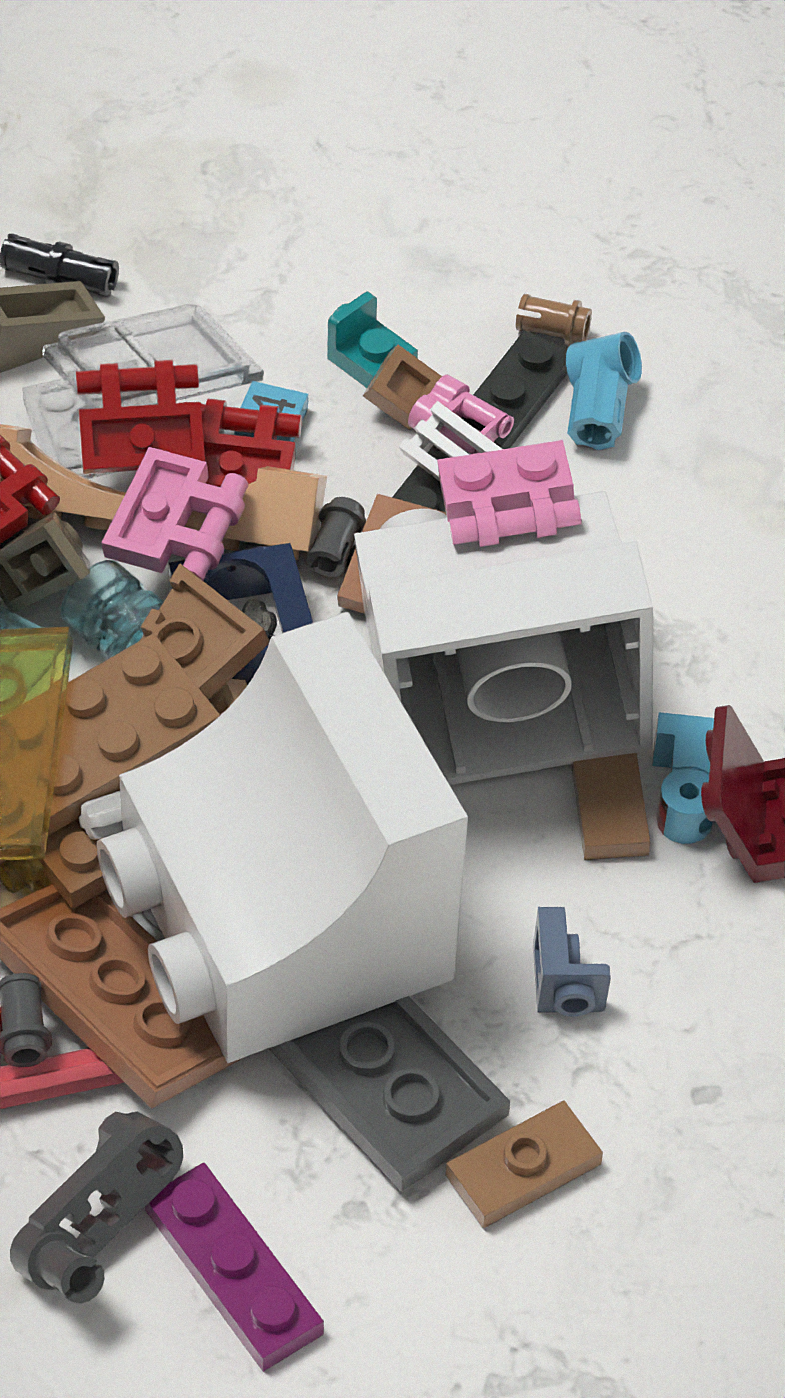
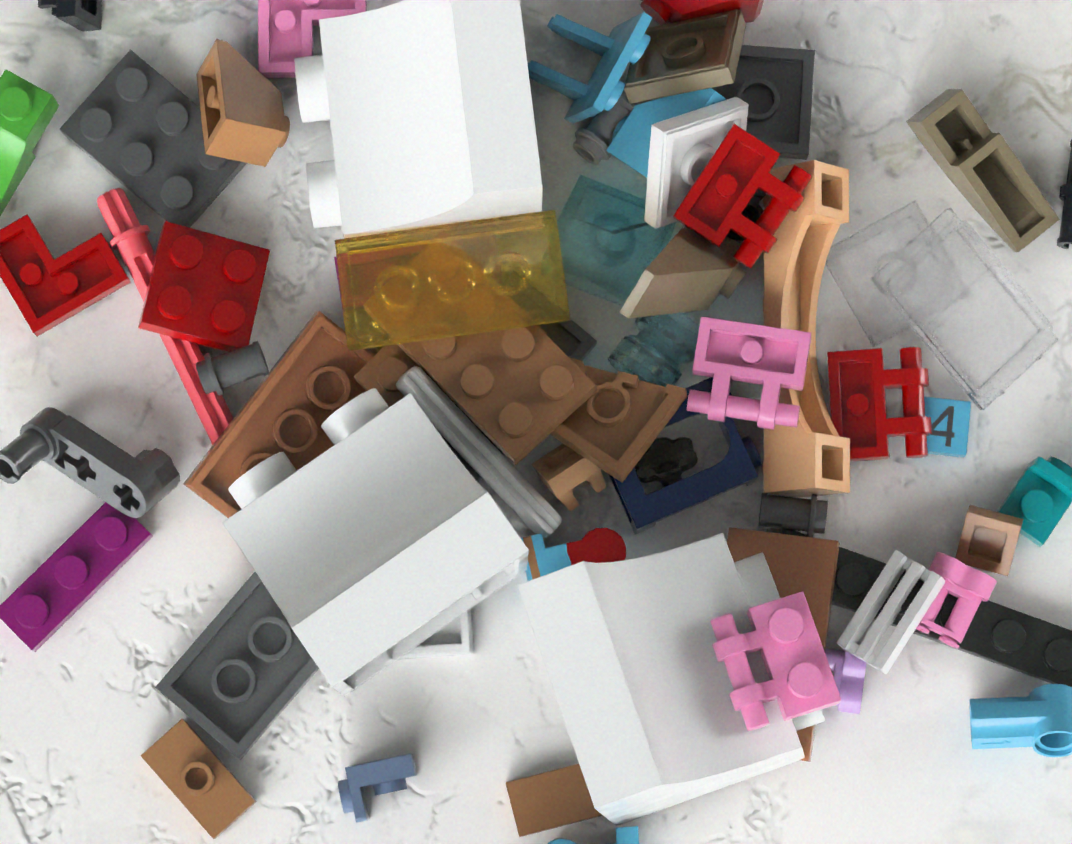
camera: 80 degrees right, 30 degrees up
red plate [76,359,205,474] -> none

